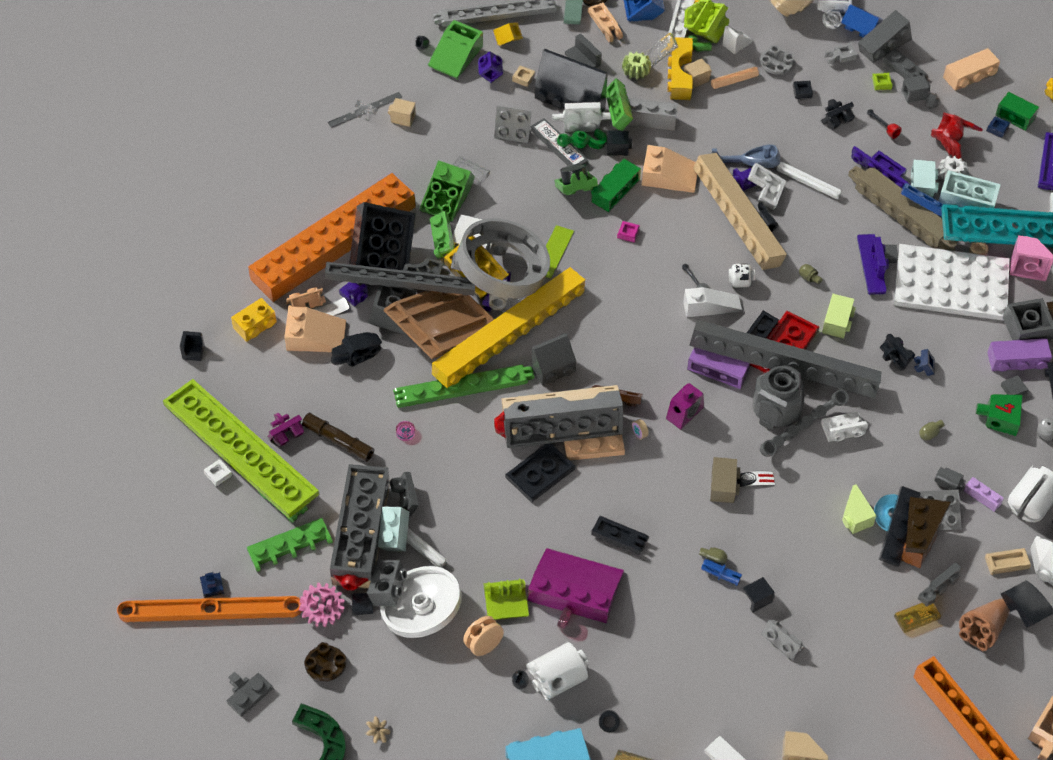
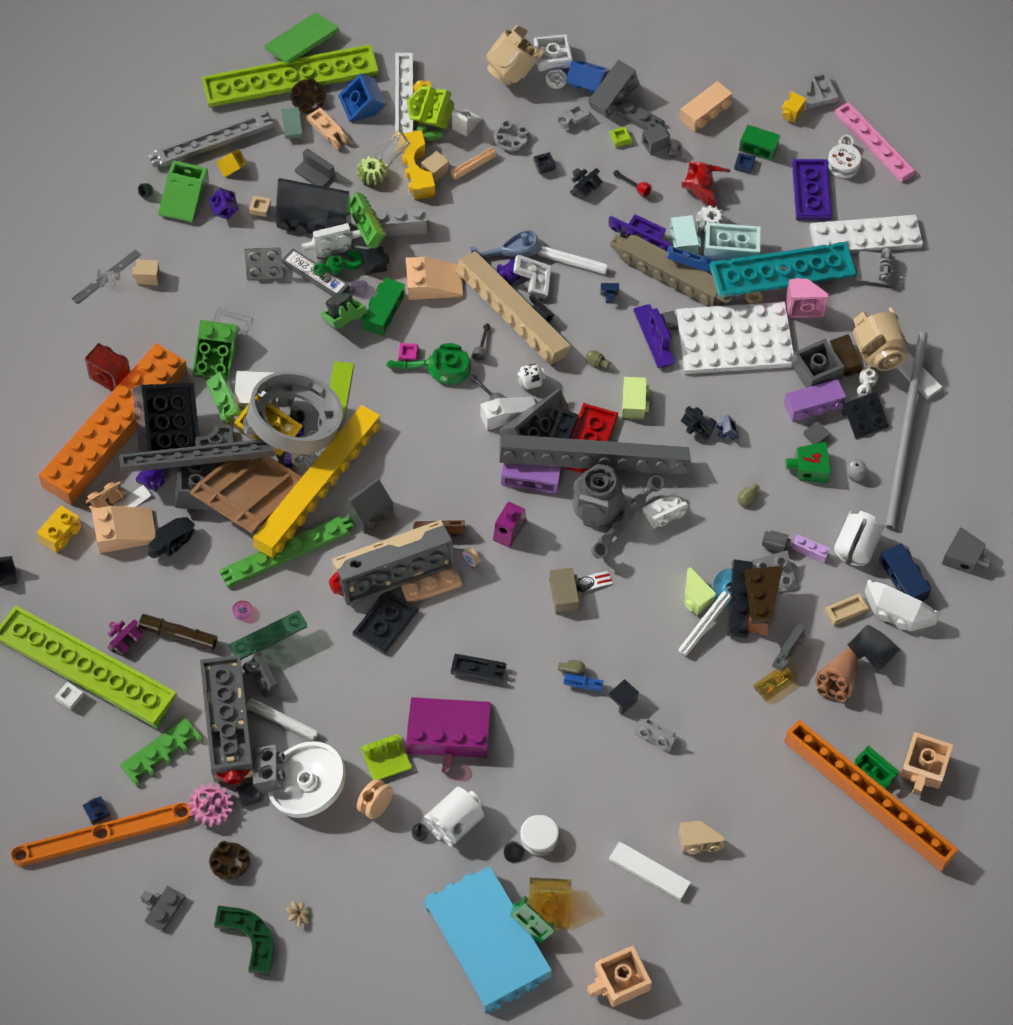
camera: 15 degrees left, 5 degrees up
light aqua brick [378,507,409,552] -> none
none -> clear red brick [84,343,131,392]
none -> clear green bracket [229,611,308,660]
none -> black hinge [289,409,305,422]
none -> clear purple piece [350,280,369,297]
none -> green piece [386,343,471,385]
none -> dark grey hinge [471,323,490,362]
none -> dark grey wedge [500,389,568,437]
none -> white head [520,815,559,856]
none -> dark blue tile [600,283,619,303]
none -> white axle [678,591,731,656]
none -> green hinge [854,745,899,789]

